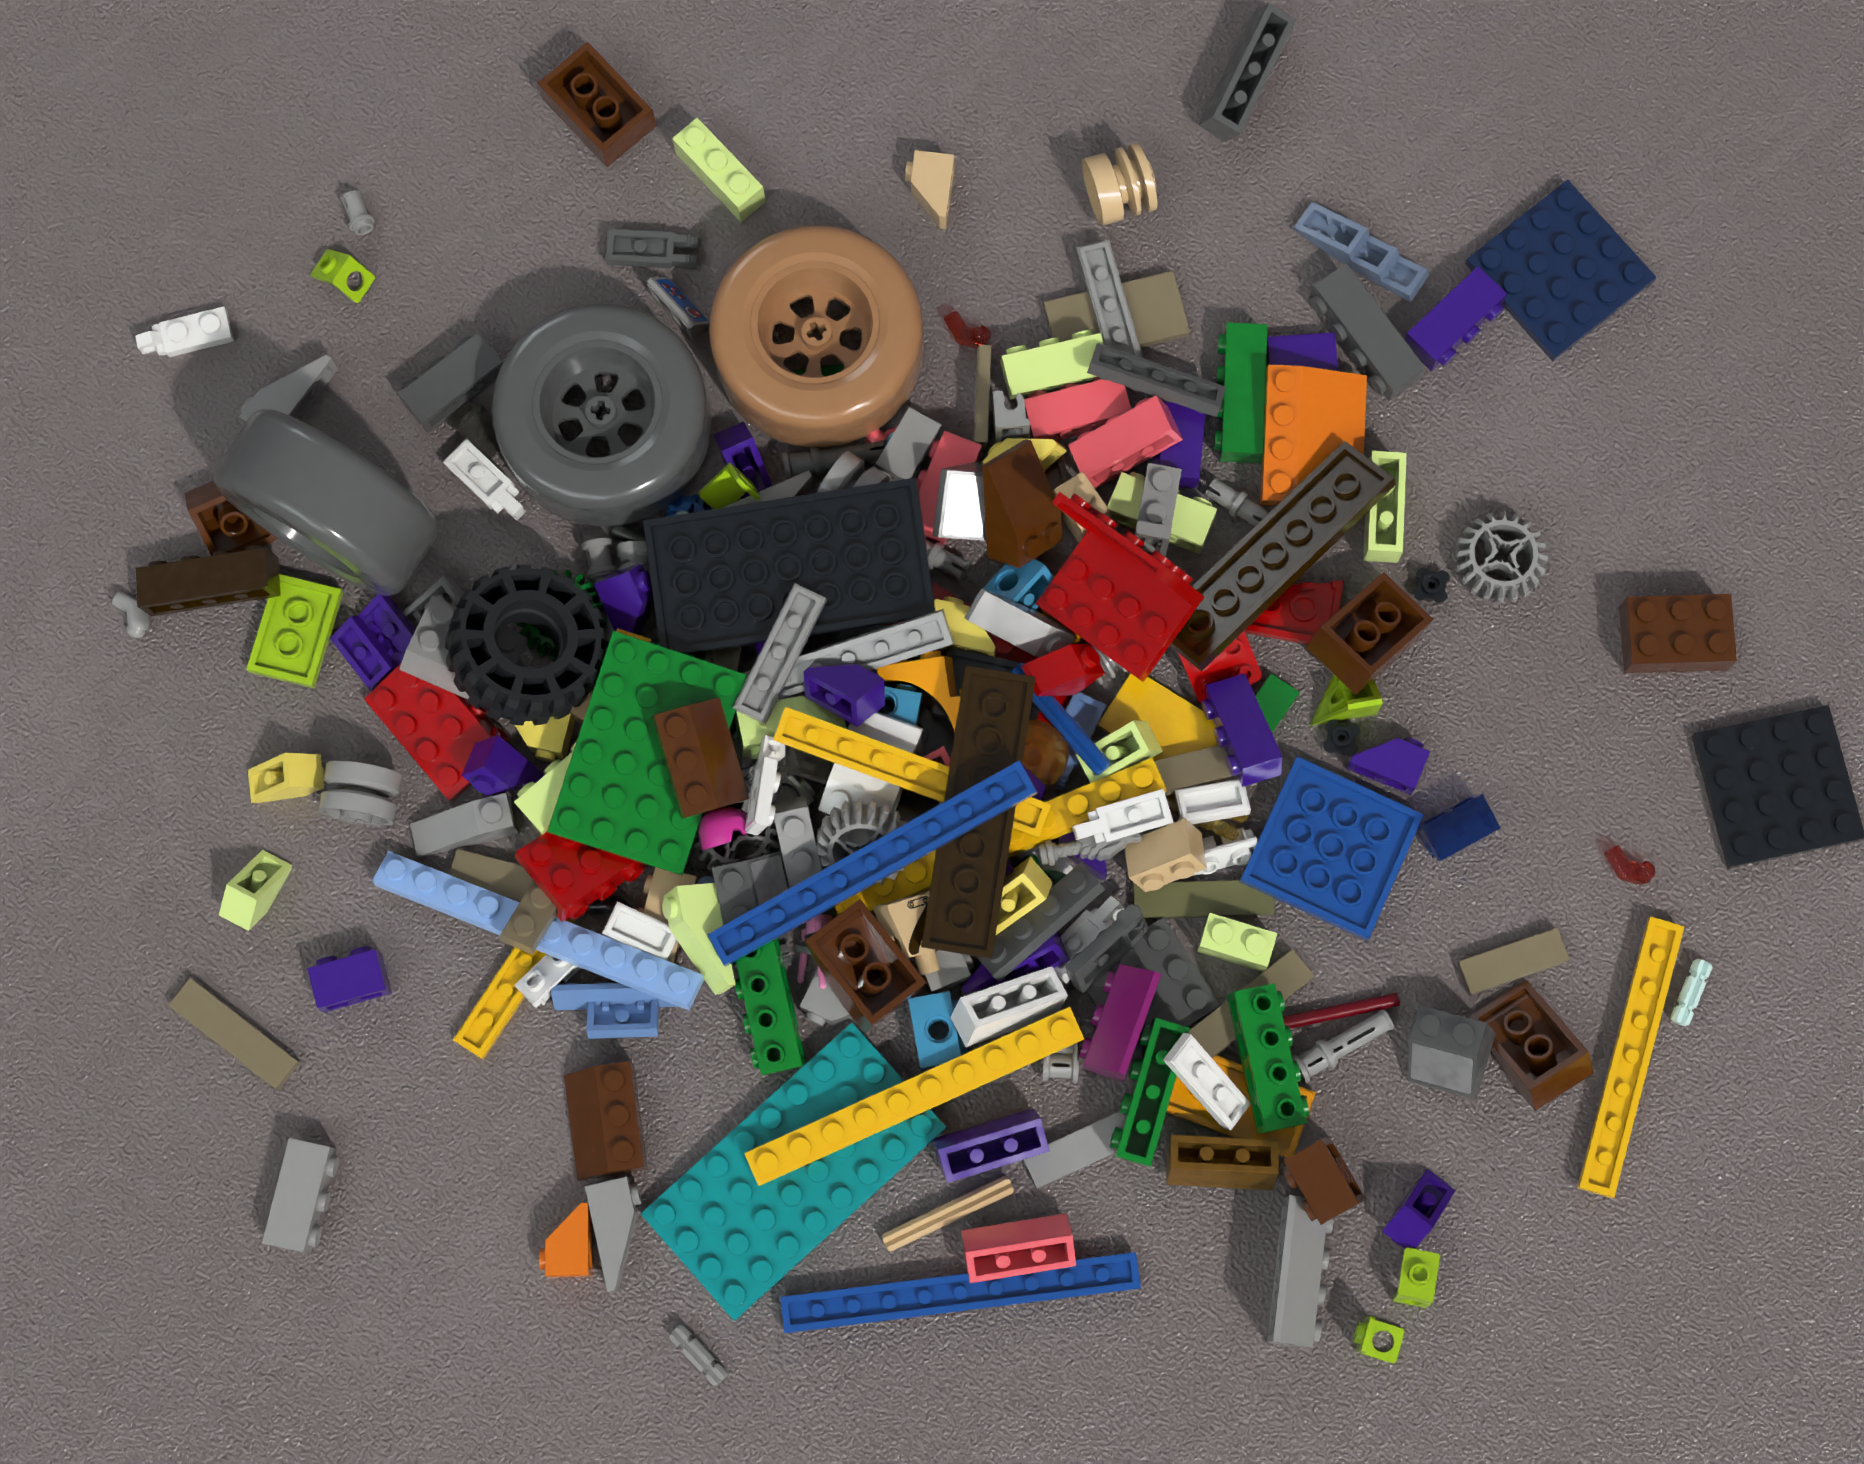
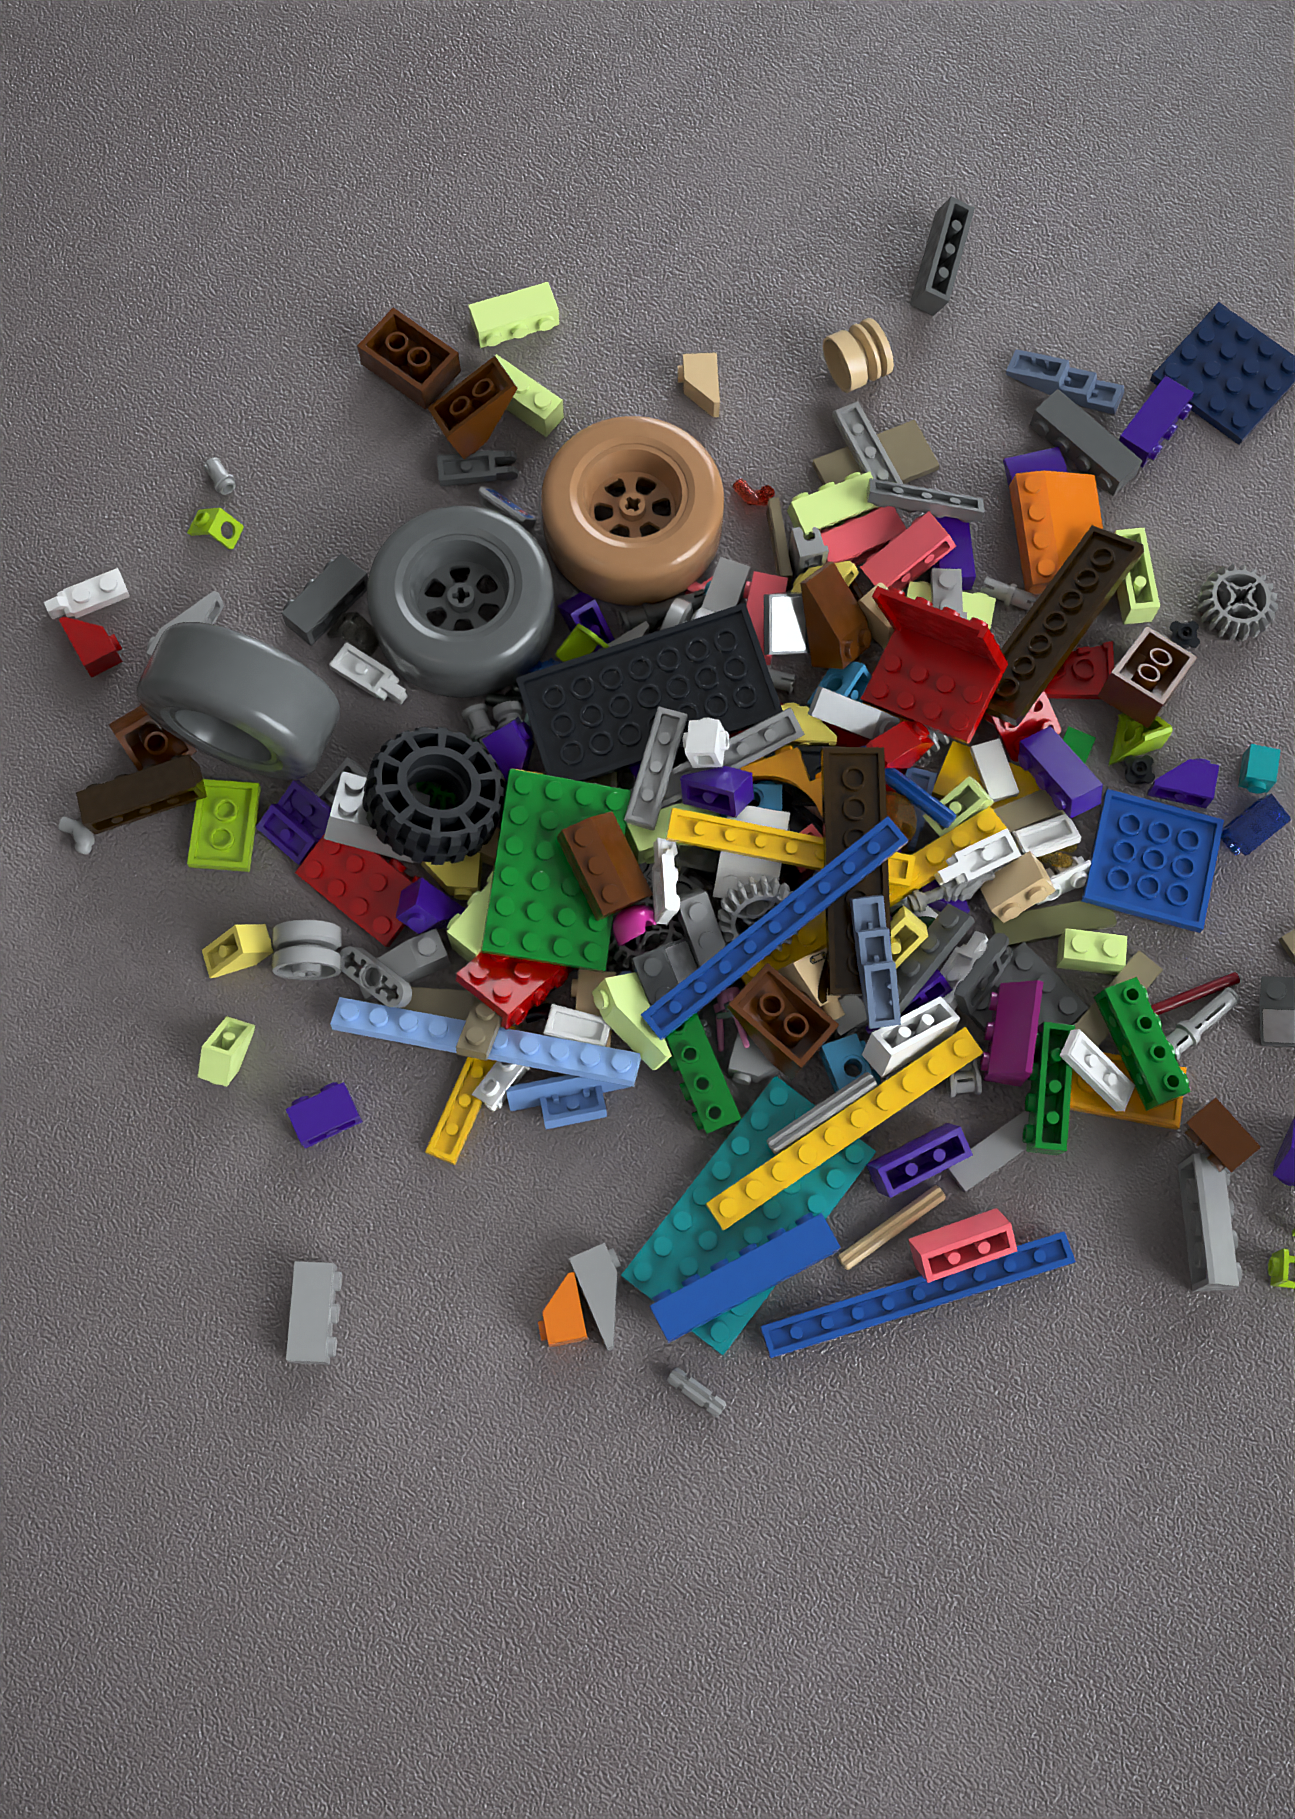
camera: 15 degrees left, 5 degrees down
dark tan tile [168,978,300,1090] -> none
reddish brown slope [564,1061,648,1181] -> none
pearl gold brick [1166,1135,1279,1190] -> none
green brick [1214,322,1267,464] -> none
none -> red slope [59,617,123,678]
none -> light grey beam [340,946,412,1008]
none -> reddish brown slope [428,356,518,459]
none -> yellowish green brick [469,282,559,348]
none -> blue brick [650,1212,841,1343]
none -> white brick [683,718,729,768]
none -> light grey axle [767,1072,877,1154]
none -> sand blue slope [850,895,901,1029]
none -> white tile [970,739,1019,802]
none -> teal brick [1238,744,1281,794]

